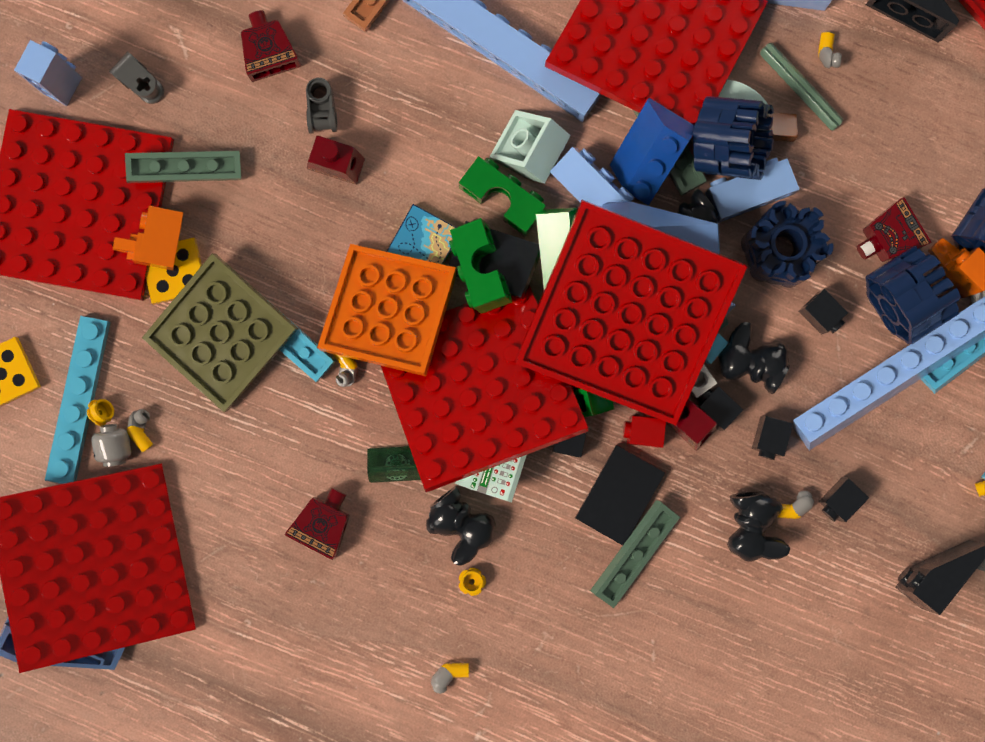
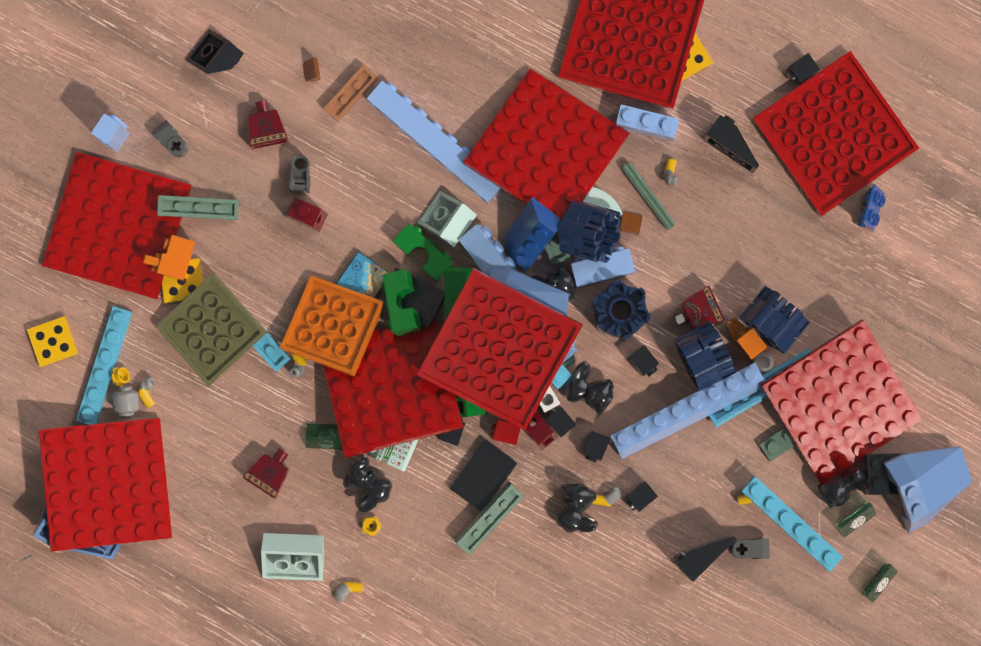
camera: 10 degrees right, 0 degrees up
none -> light aqua slope [261,533,324,581]

